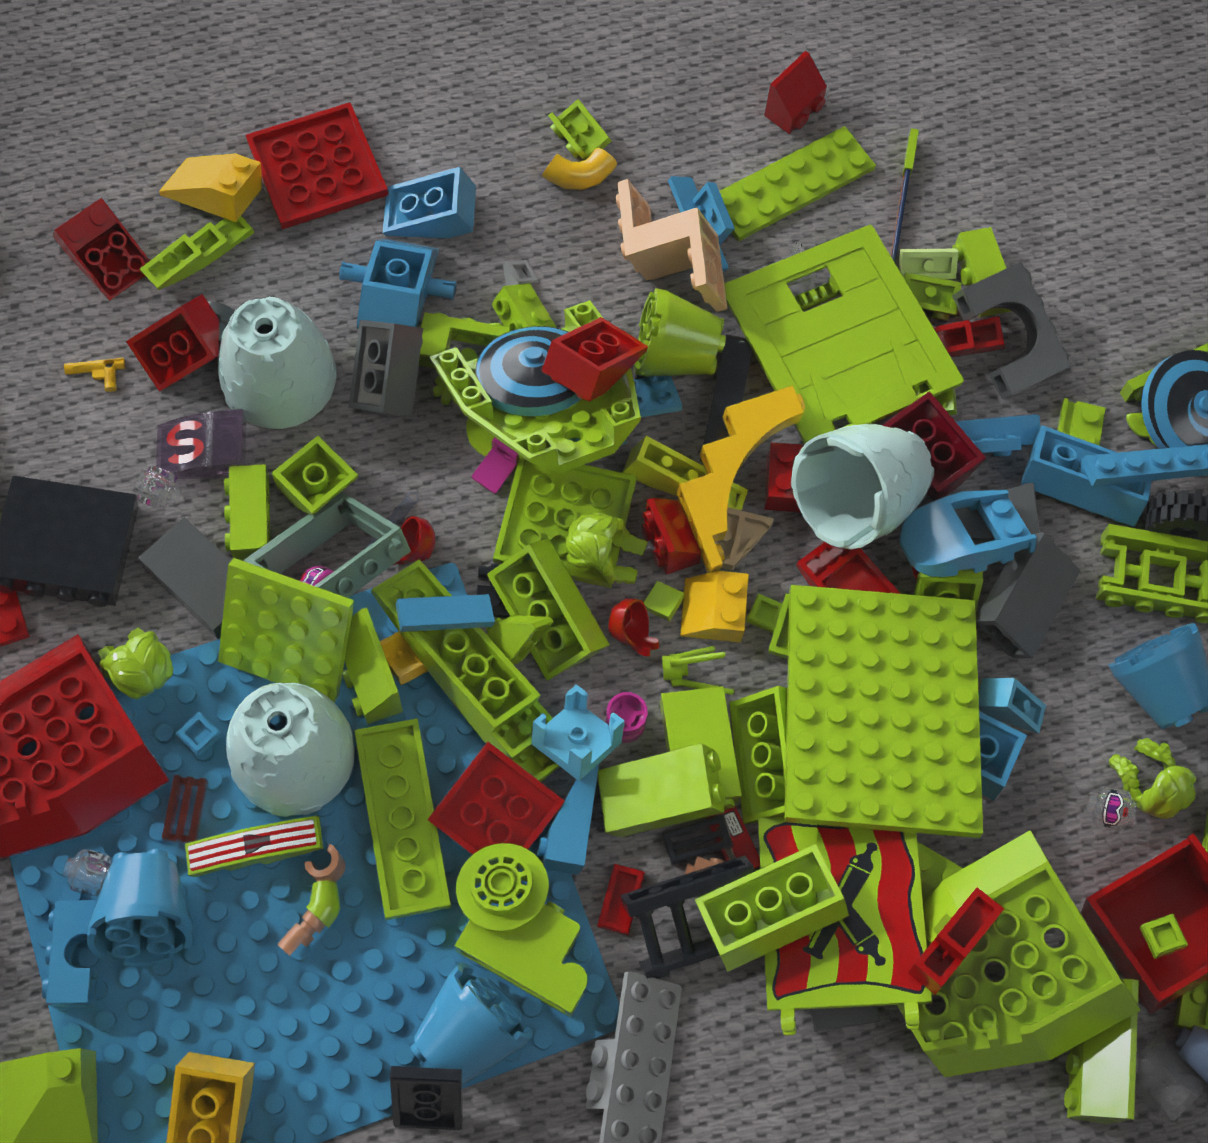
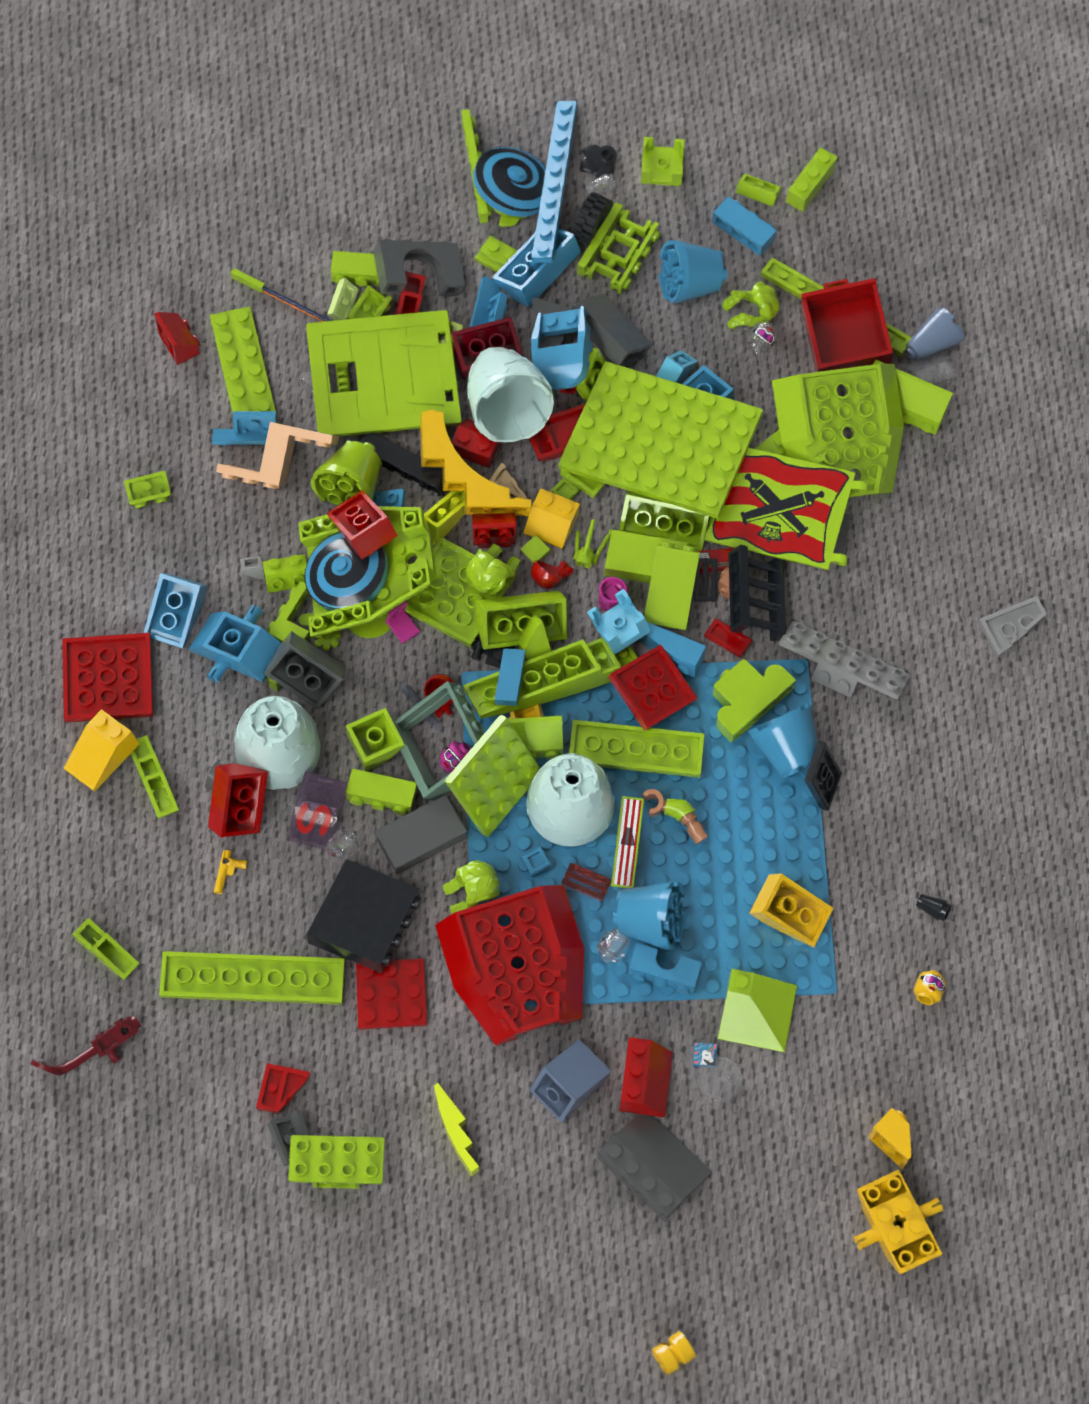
camera: 70 degrees left, 0 degrees up
red slope [52,197,150,301] -> none
lime wheel [456,843,549,931] -> none
yellow cylinder [541,148,617,190] -> none
lime slope [695,844,849,972] -> none
red slope [908,887,1004,995] -> none
lime tile [1140,914,1188,959] -> none

